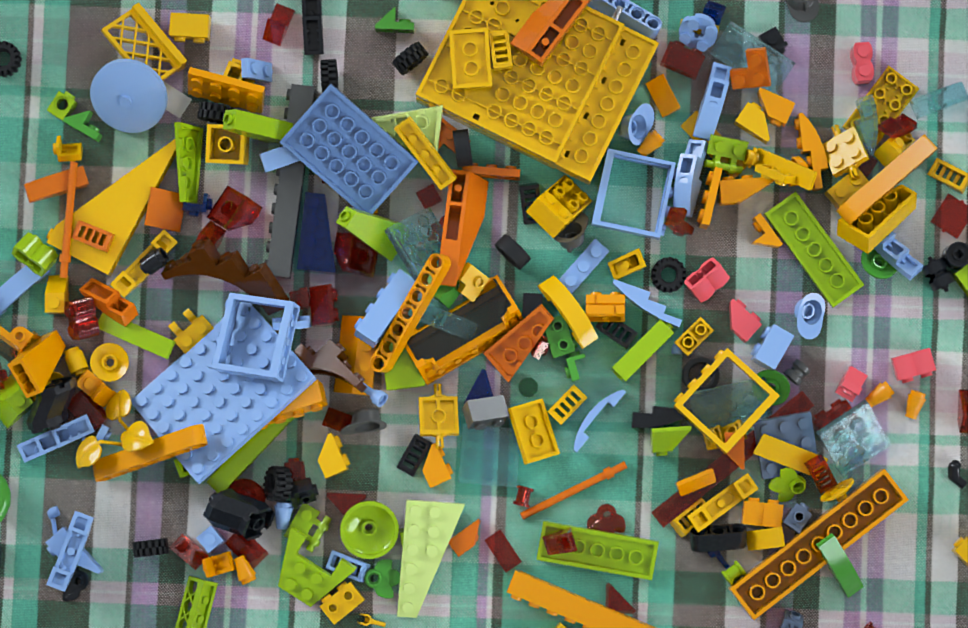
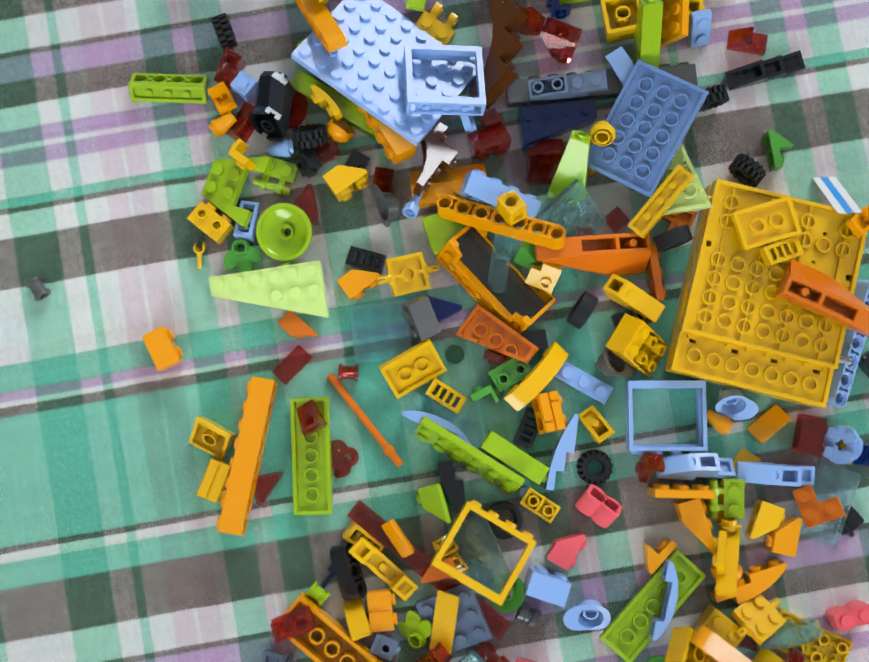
camera: 75 degrees right, 0 degrees up
none -> yellow bracket [227,138,256,171]
none -> clear red hinge [270,604,316,644]
none -> yellow slope [310,84,343,121]
none -> light orange hair [326,117,355,143]
none -> black plate [344,149,370,169]
none -> lime plate [414,416,525,495]
none -> yellow brick [497,189,527,226]
none -> sand blue slope [528,69,608,100]
none -> yellow cone [589,121,616,146]
none -> yellow slope [602,273,666,323]
none -> light blue slope [648,559,678,641]

